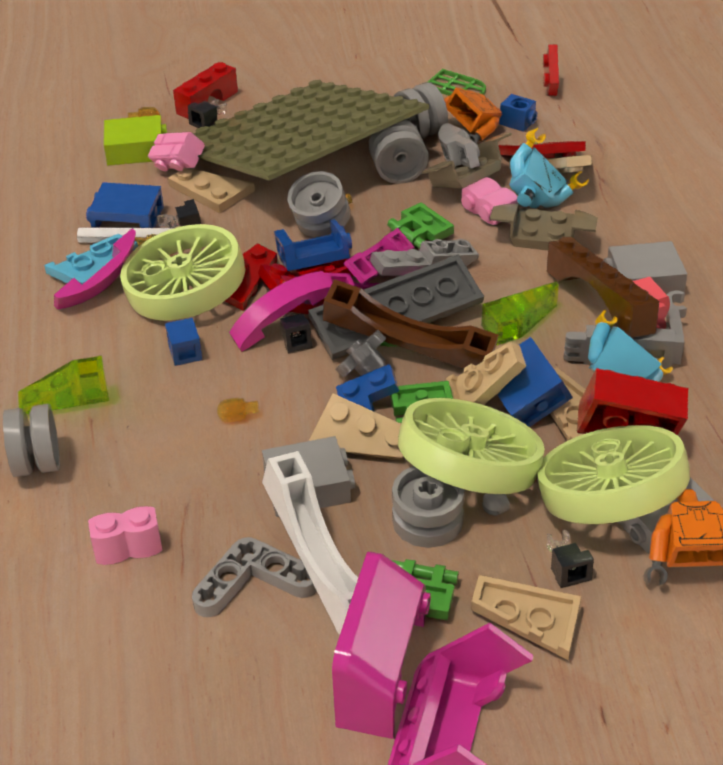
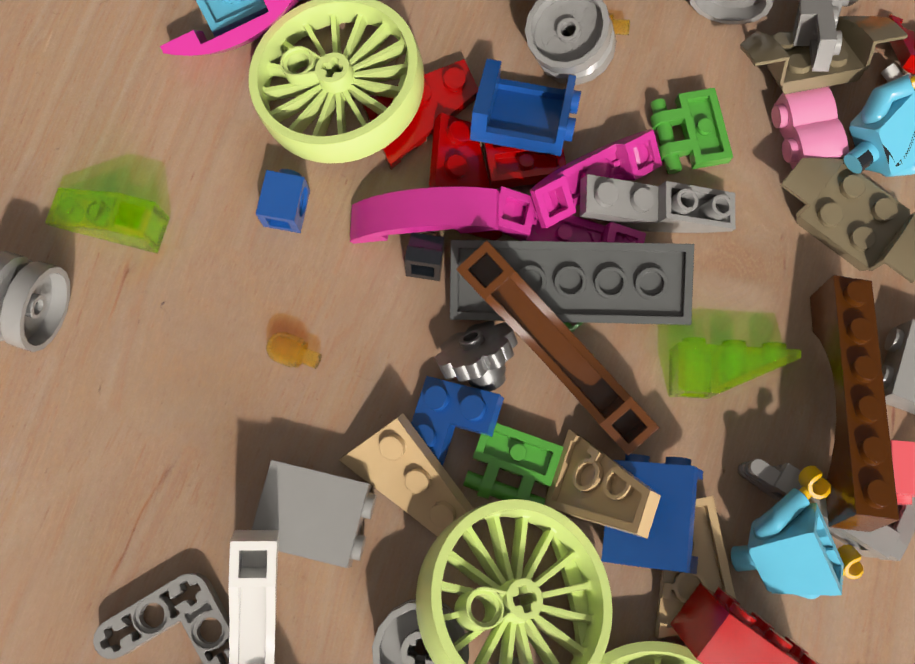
camera: 25 degrees right, 35 degrees up
bright pink brick [88,506,162,565] -> none

